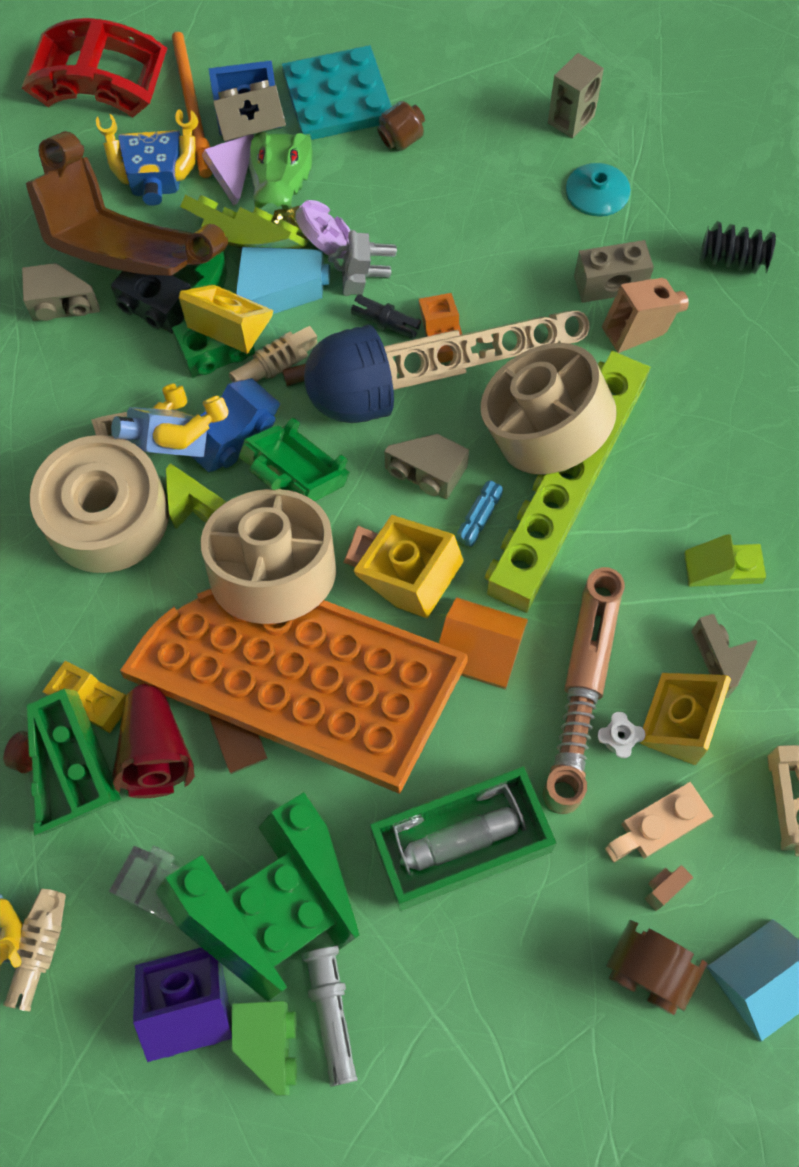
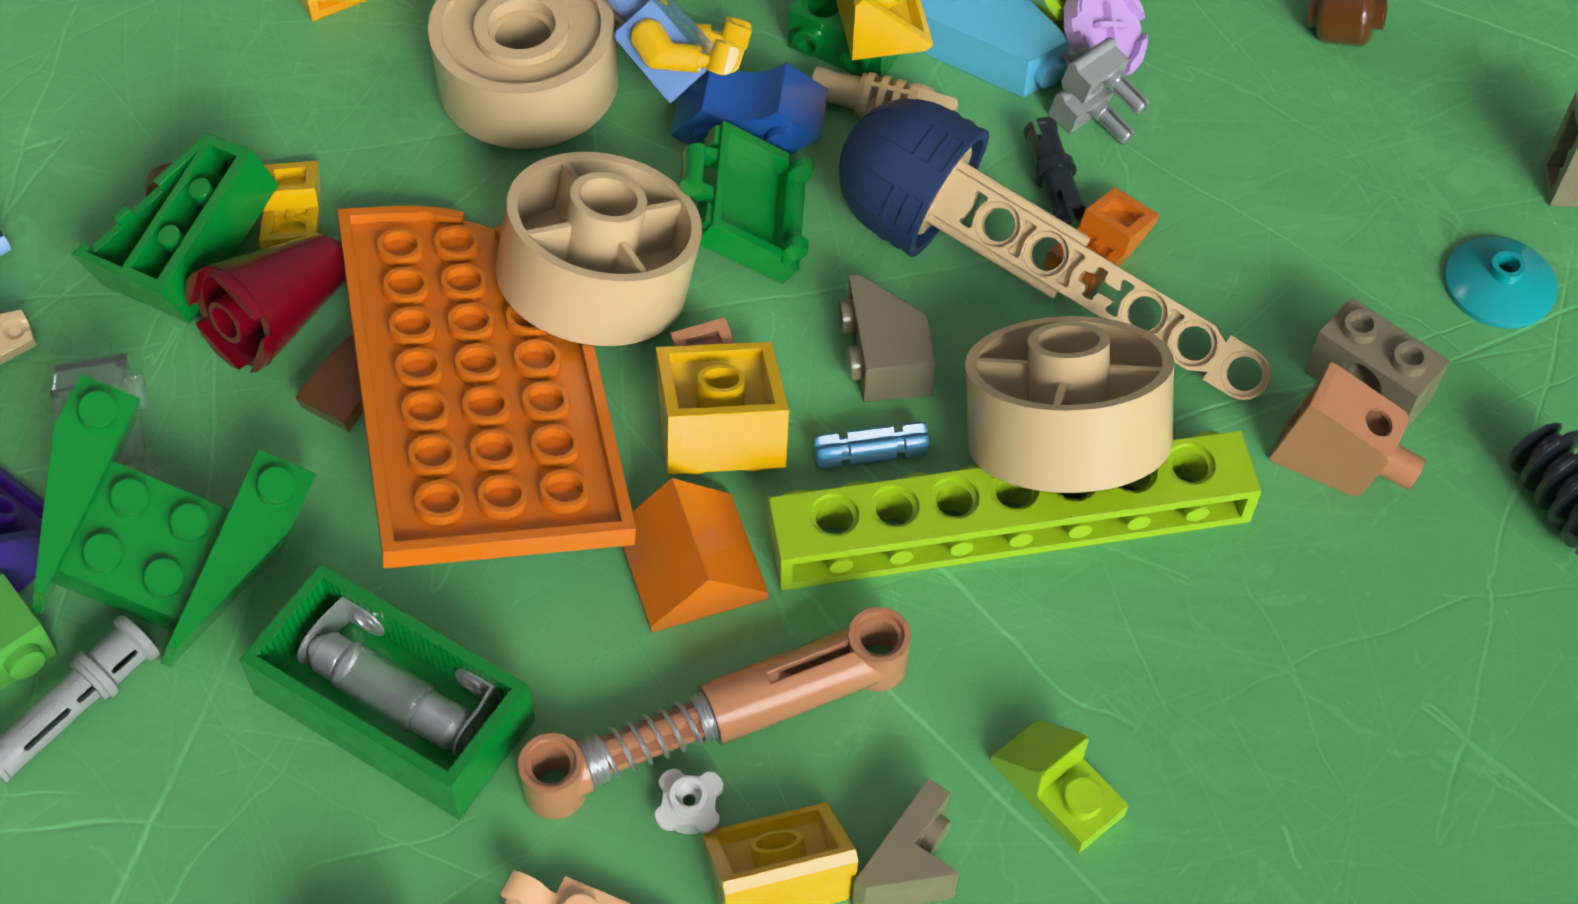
camera: 50 degrees right, 10 degrees down
lime slope [166,463,226,529] -> none

